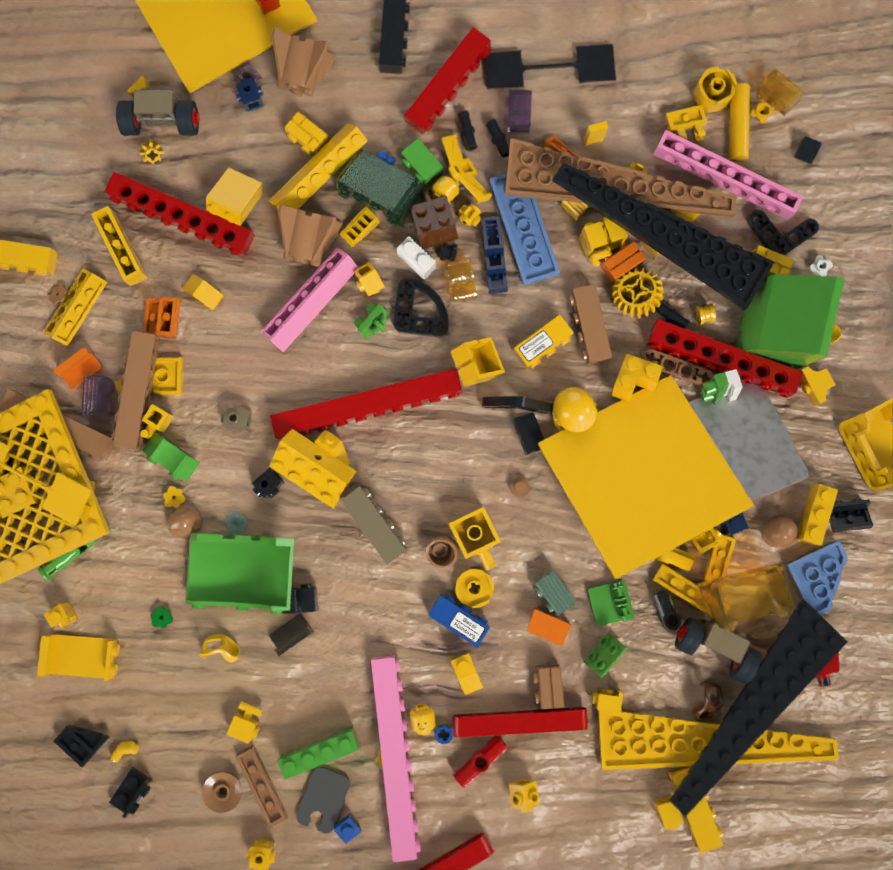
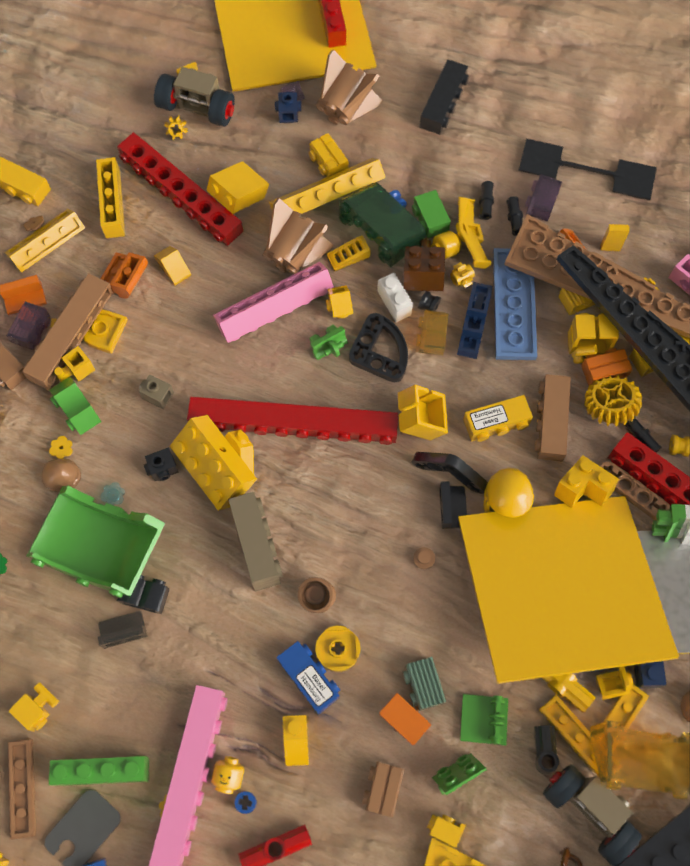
camera: 20 degrees right, 15 degrees down
yellow piece [199,634,240,663] -> none
red brick [404,27,492,135] -> none
yellow brick [449,507,501,570] -> none
red beam [452,707,588,737] -> none

